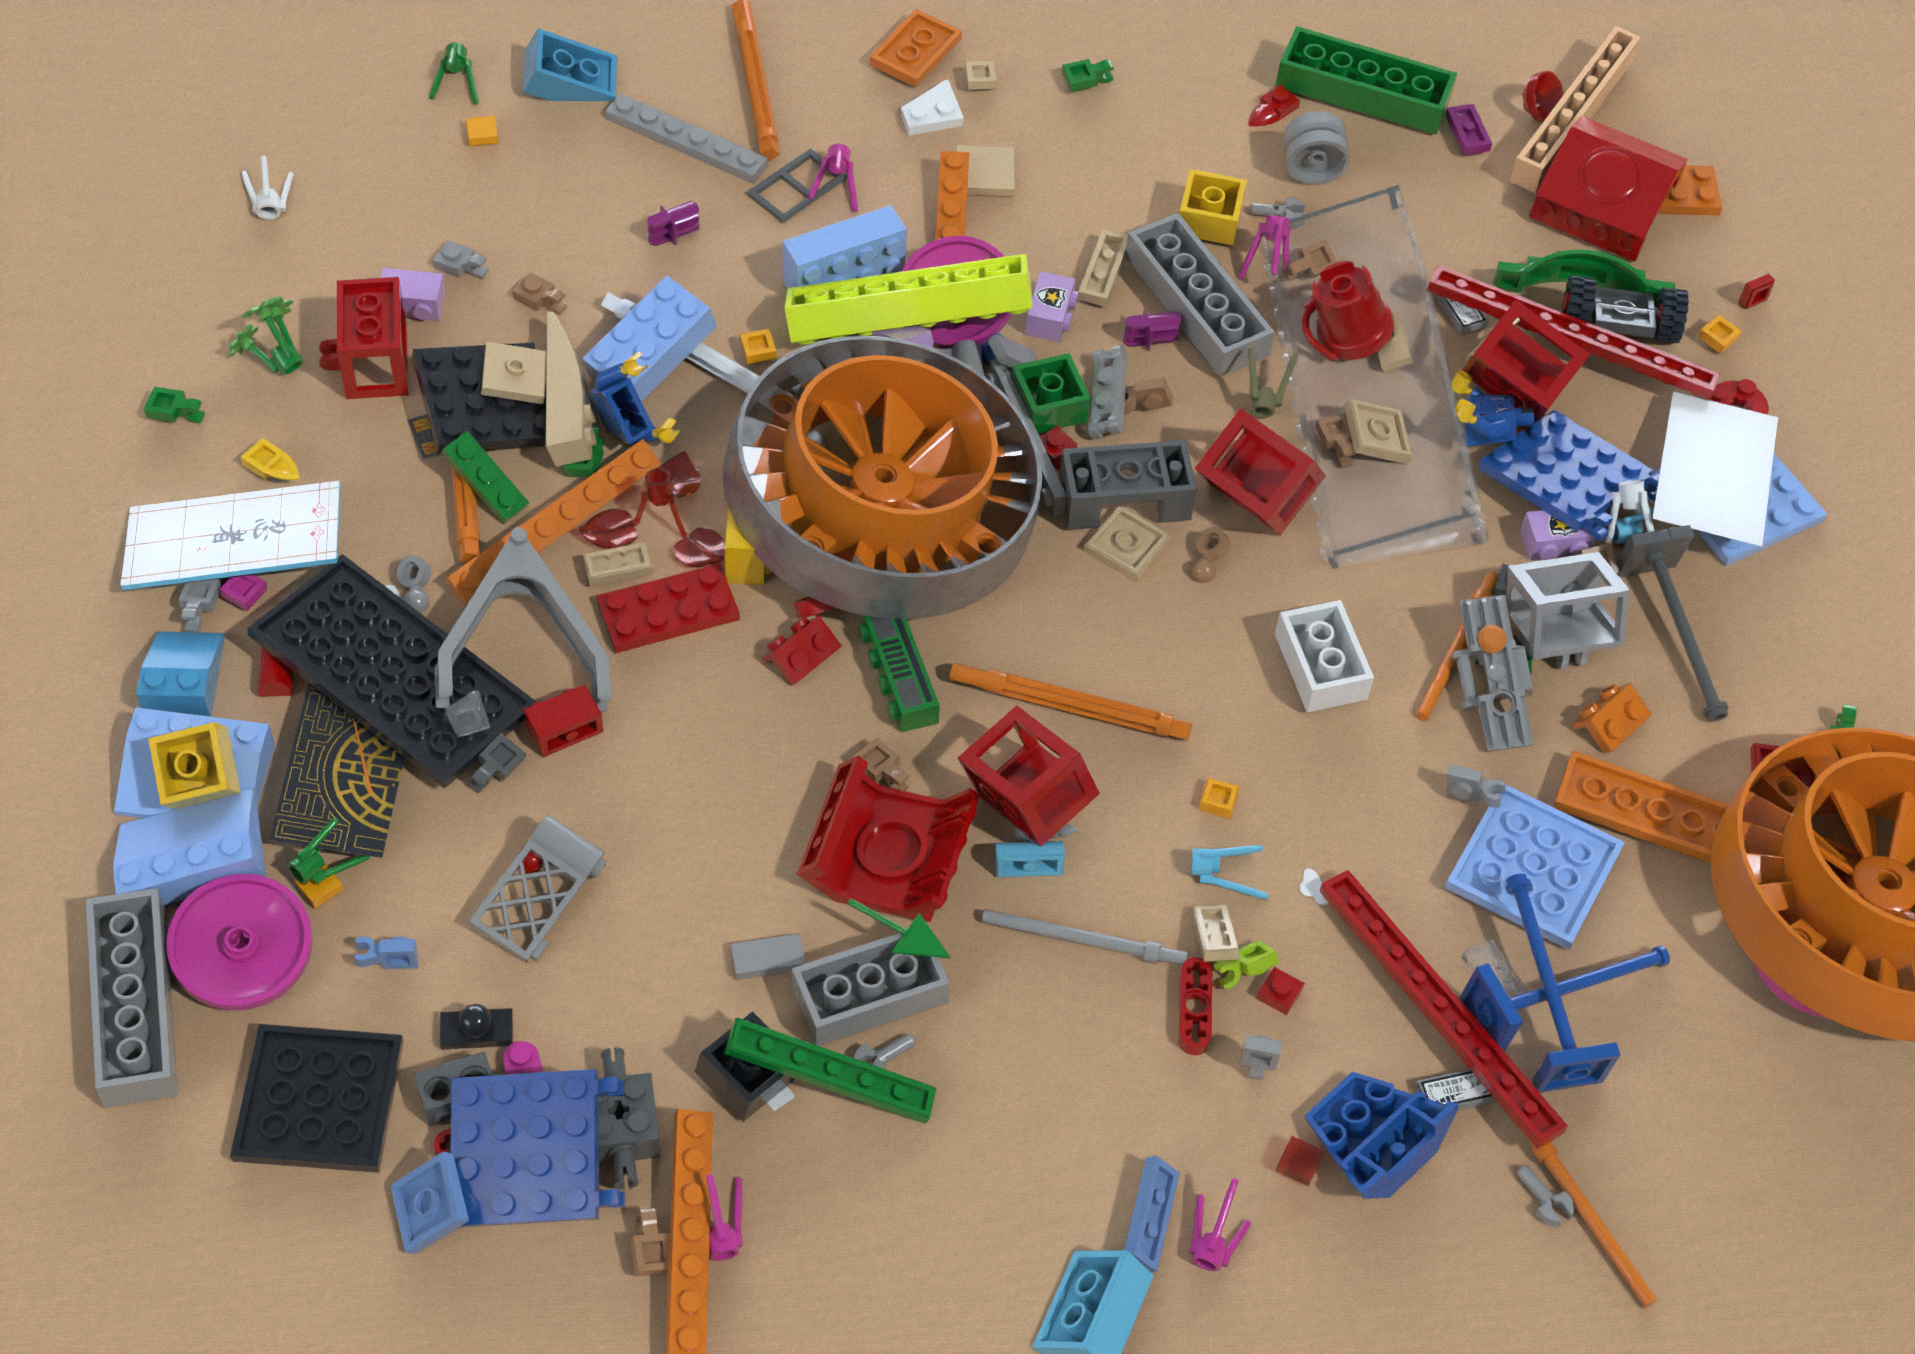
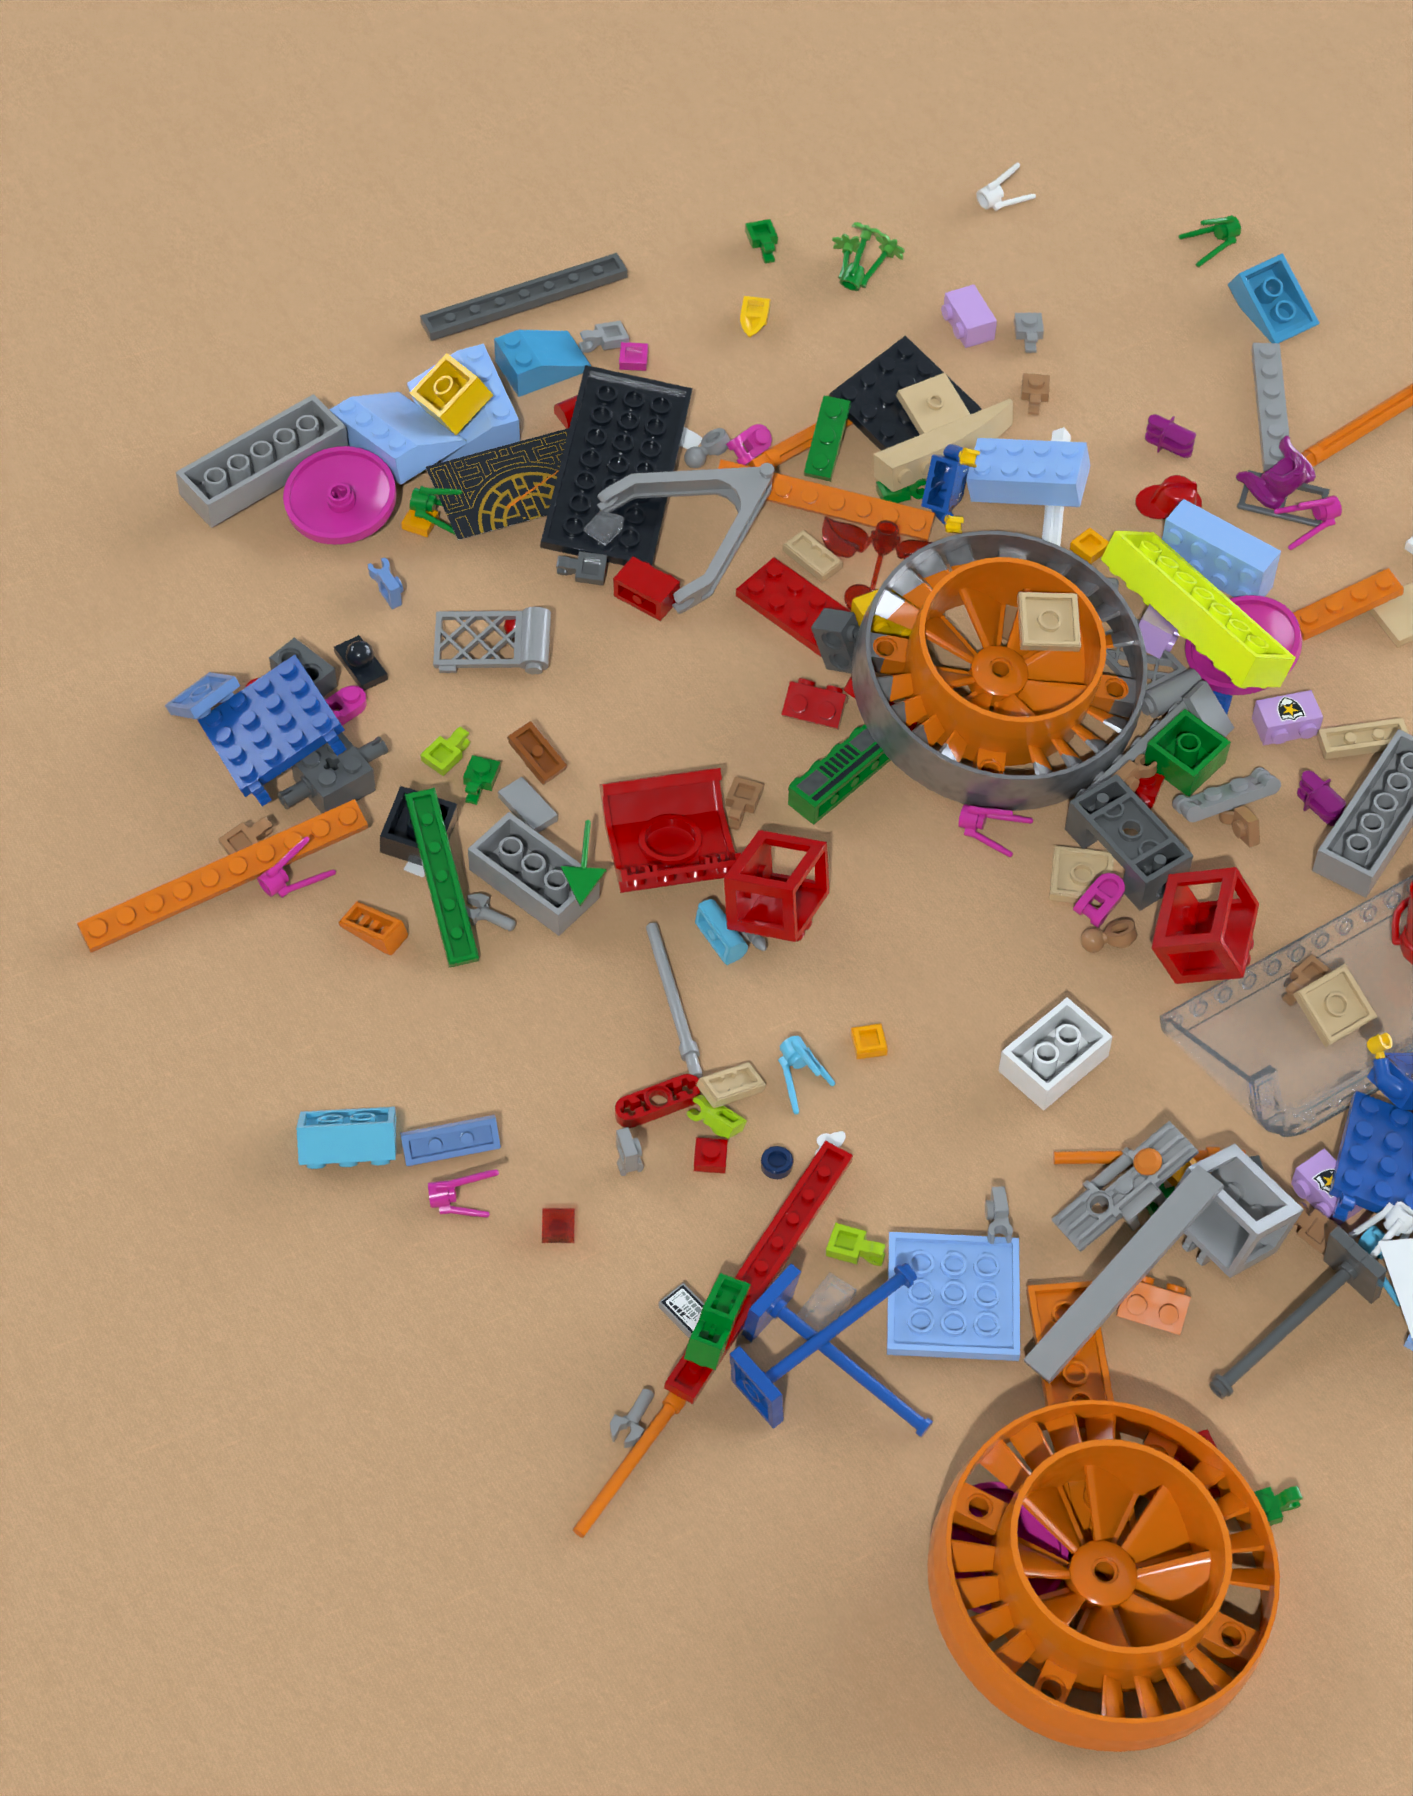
camera: 65 degrees right, 0 degrees up
white piece [120,481,342,590] -> none
black plate [230,1024,404,1173] -> none
red piece [319,277,409,399] -> none
light orange tile [466,115,498,146] -> none
orange piece [949,662,1193,740] -> none
olive plant [1248,347,1298,418] -> none
blue wedge [1305,1072,1459,1199] -> none
none -> orange slope [338,901,408,956]
none -> dark grey plate [420,253,628,341]
none -> lime plate [420,727,471,776]
none -> green plate [463,755,501,805]
none -> dark orange plate [507,721,567,785]
none -> green slope [684,1273,751,1370]
none -> dark pink plate [726,424,772,465]
none -> dark blue tile [761,1146,793,1179]
none -> dark grey brick [811,608,860,674]
none -> lime plate [826,1223,885,1266]
none -> dark pink plant [958,804,1033,857]
none -> tan plate [1017,592,1081,652]
none -> light grey tile [1023,1165,1224,1384]
none -> dark pink plate [1073,873,1125,928]
none -> medium nougat plate [1110,754,1157,792]
none -> red piece [1135,475,1202,519]
none -> magenta hair [1236,436,1316,510]

